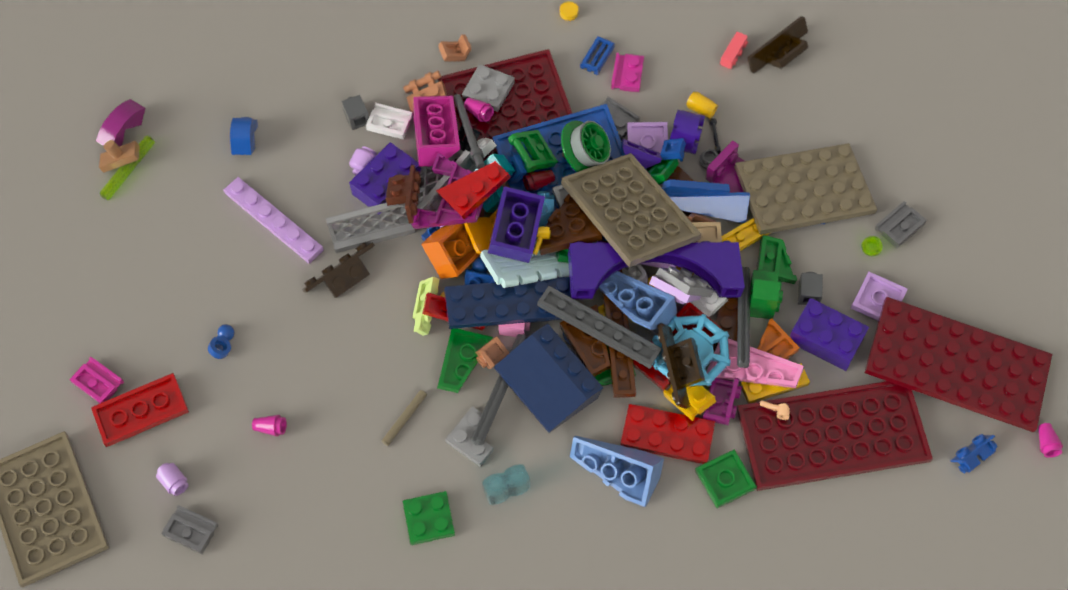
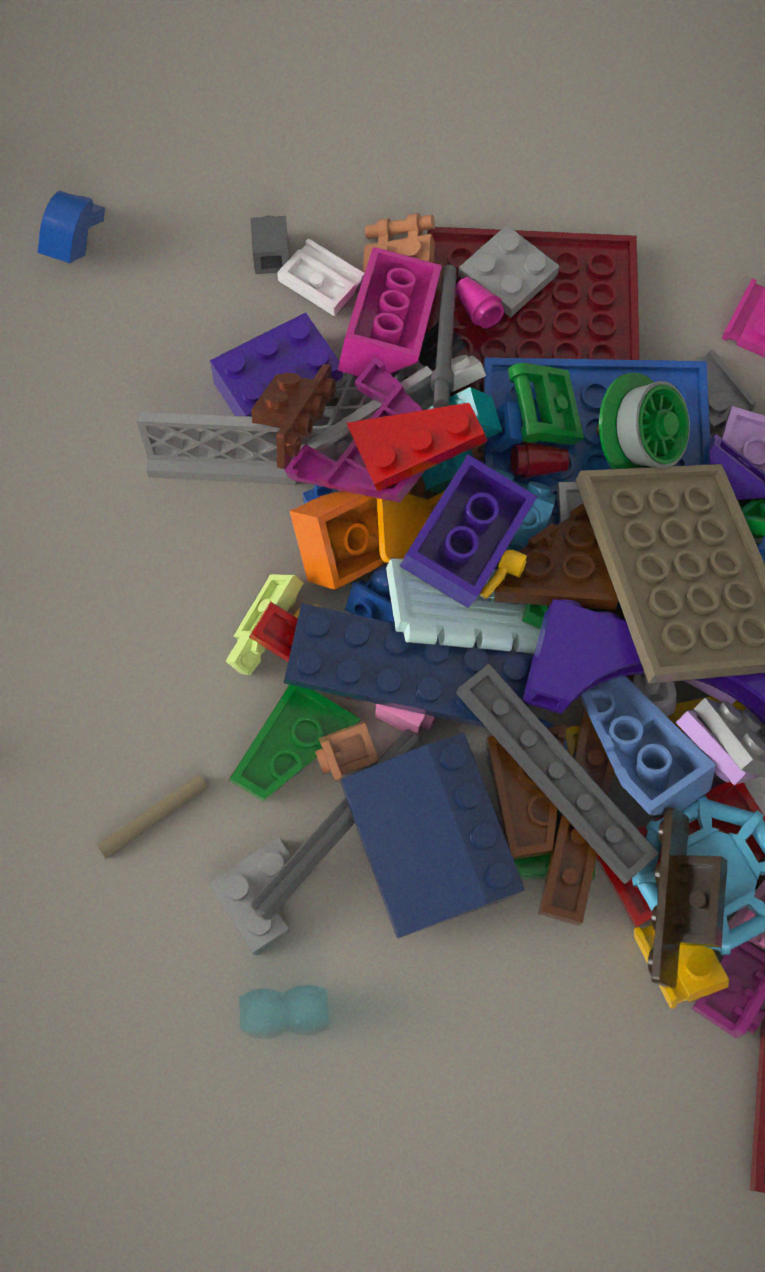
camera: 15 degrees right, 5 degrees up
lavender plate [224,177,324,264] -> none
dark brown bracket [302,241,375,298] -> none
lavender head [349,146,377,175] -> none
green plate [402,491,455,545] -> none
nougat bracket [438,34,471,61] -> none
yellow tile [560,1,578,21] -> none
medium blue wedge [570,436,664,507] -> none
blue tile [580,36,615,75] -> none
red plate [620,404,715,464] -> none
green plate [695,449,757,509] -> none

